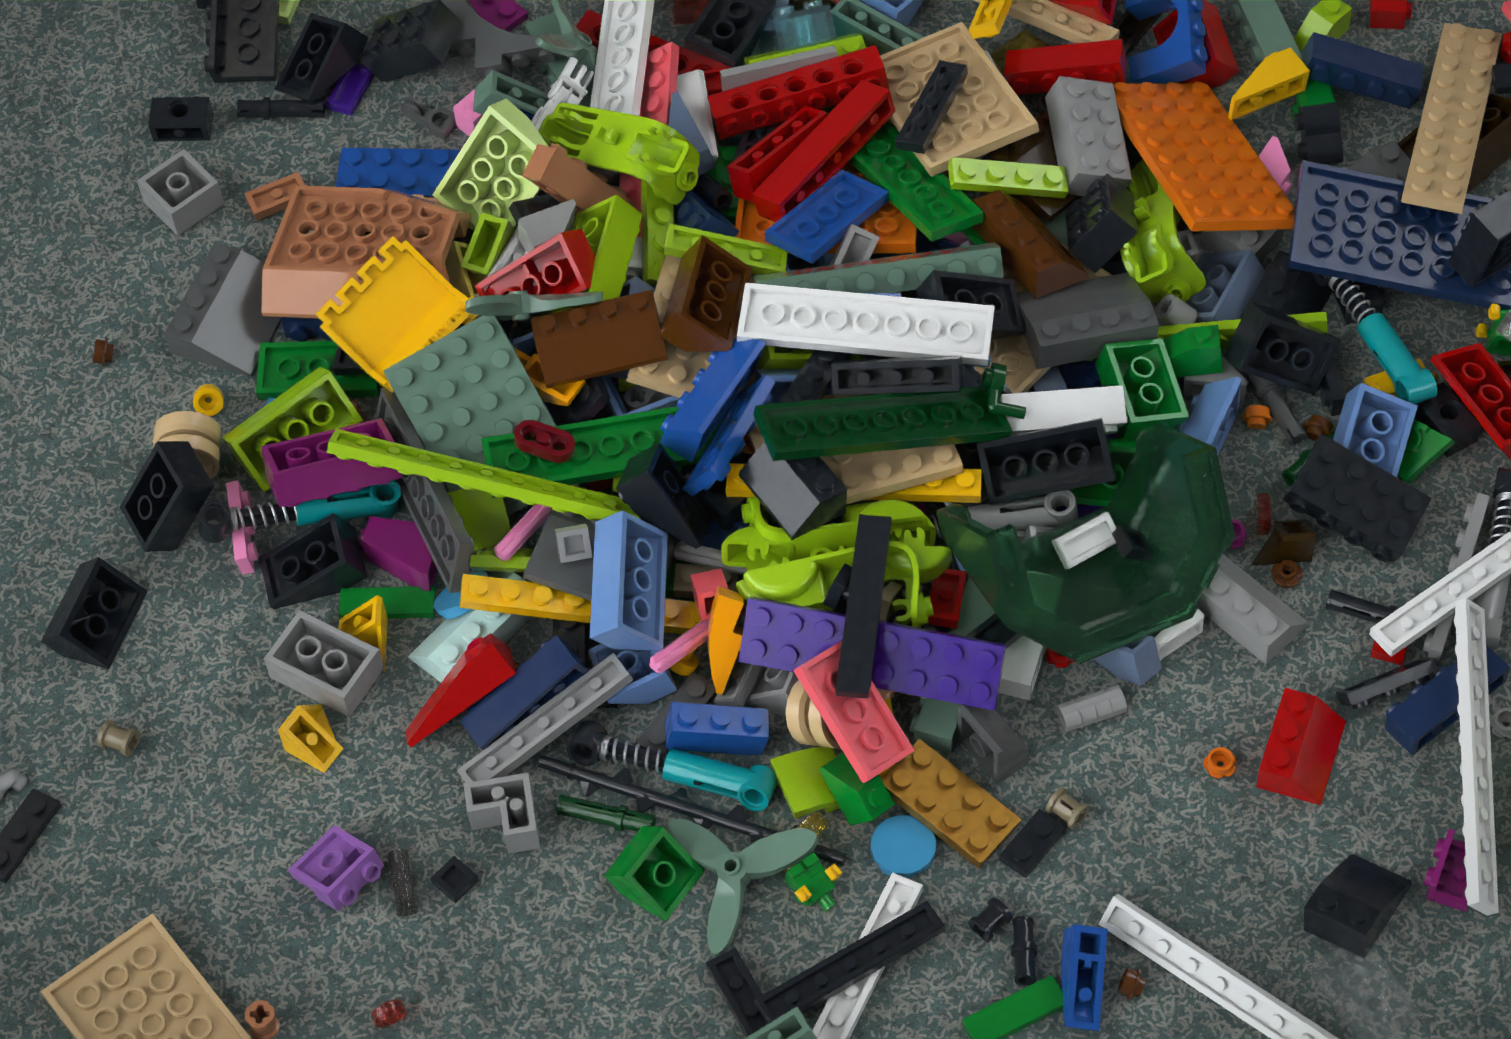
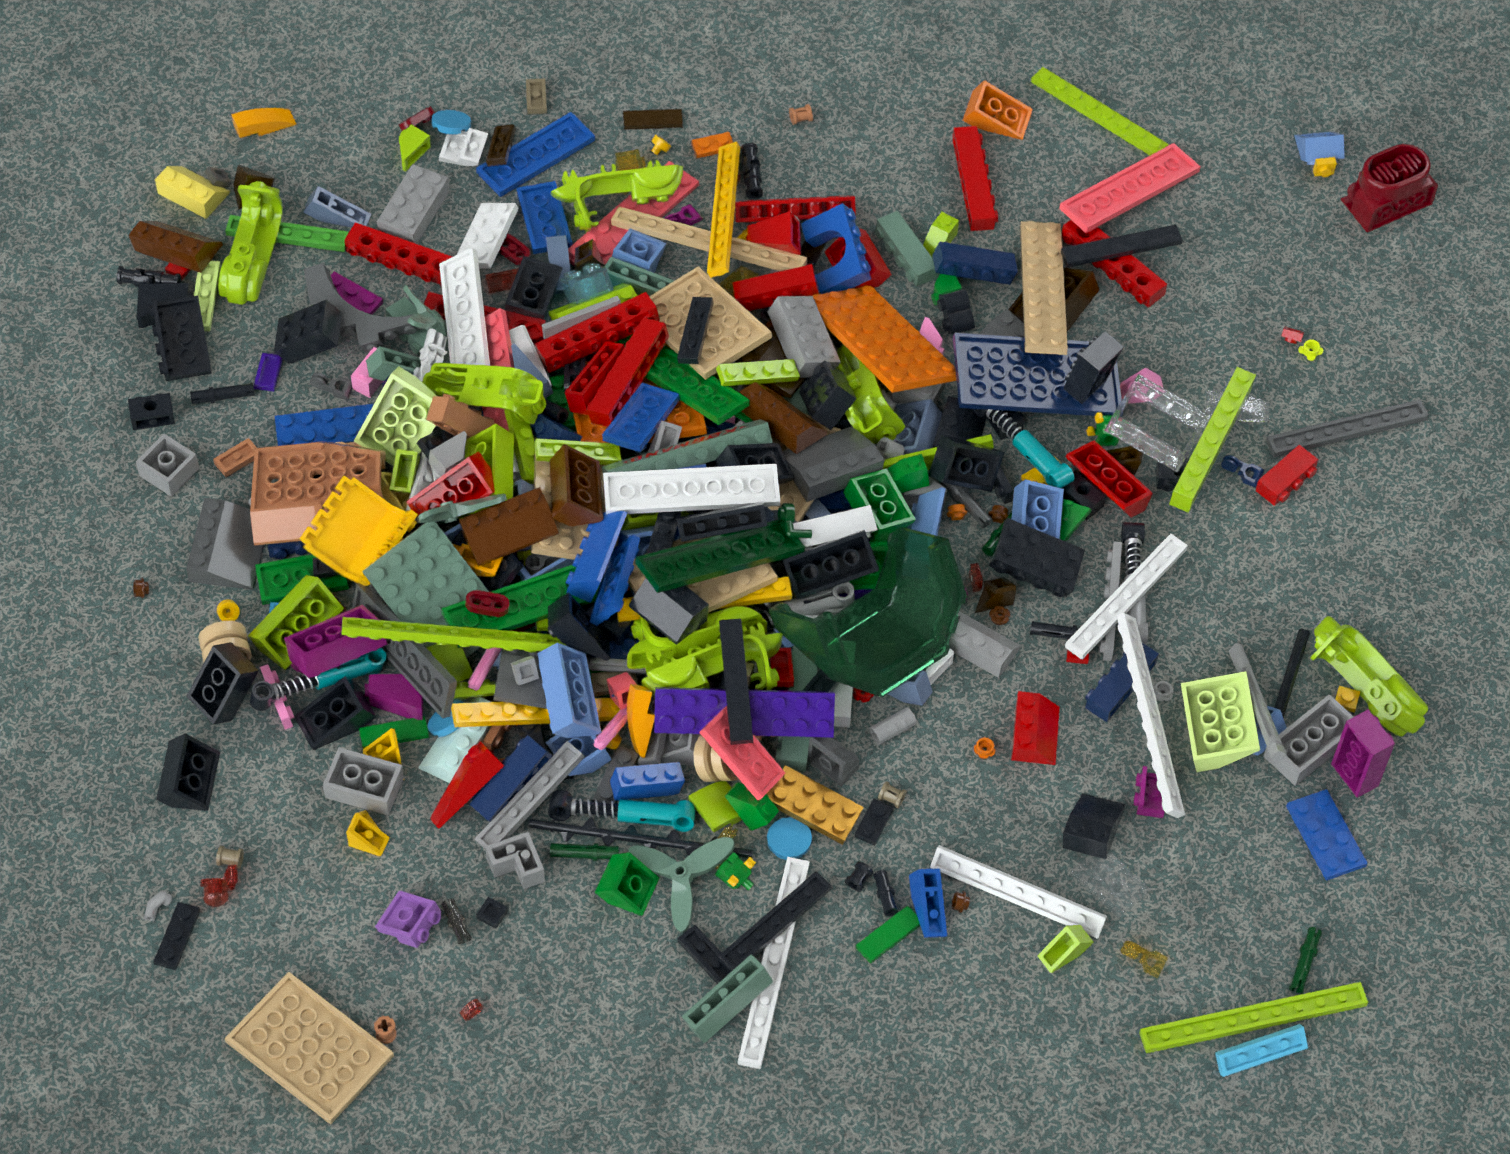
camera: 20 degrees left, 0 degrees up
black slope [274,13,369,103] -> none
black plate [823,563,852,610] -> none
white tile [1051,512,1117,569] -> none
black plate [1112,526,1155,562] -> none
yellow slope [1228,47,1310,121] -> none
black plate [1336,657,1439,709] -> none
none -> clear red piece [200,865,238,907]
none -> nougat plate [483,725,512,752]

